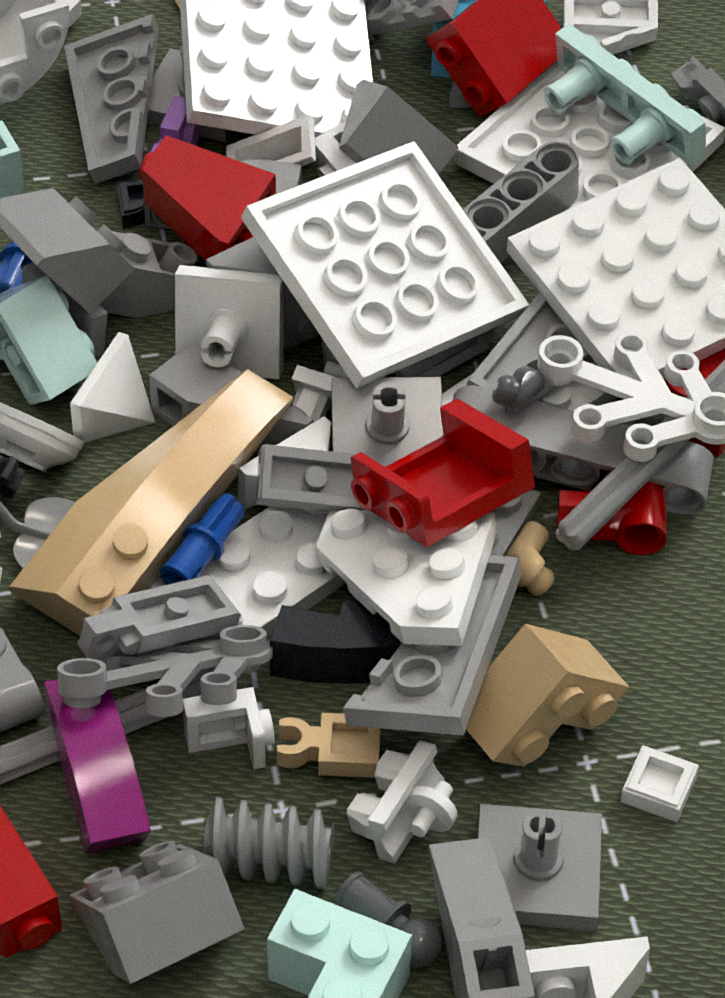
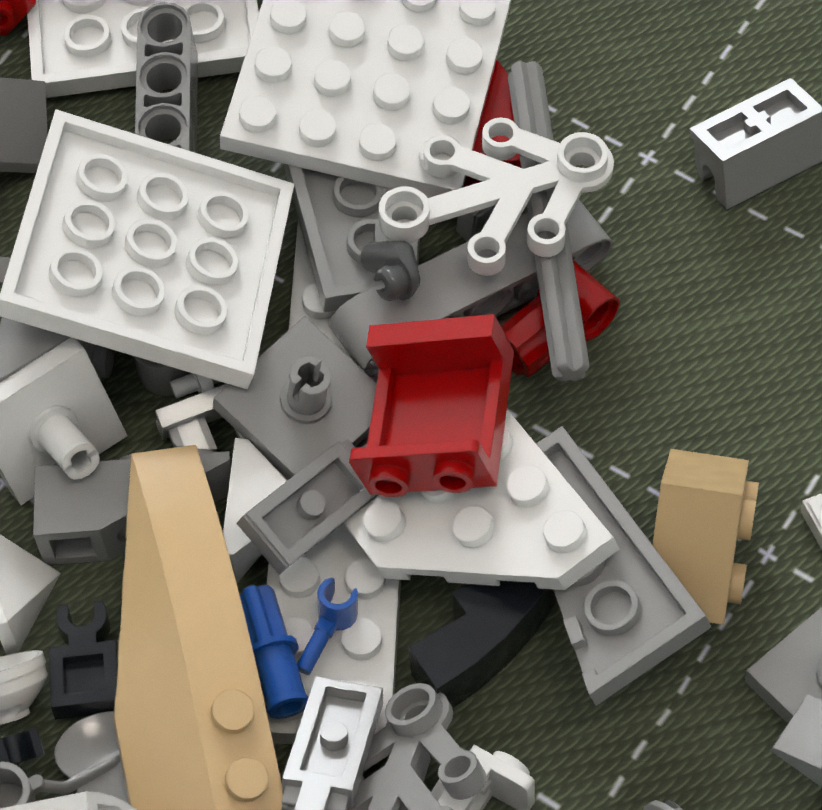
camera: 40 degrees left, 10 degrees up
tan plate [277,713,381,778] -> none
white hips [347,740,457,864] -> none
tan arm [505,521,554,596] -> none
none -> black plate [49,600,118,720]
none -> blue hand [297,578,358,675]

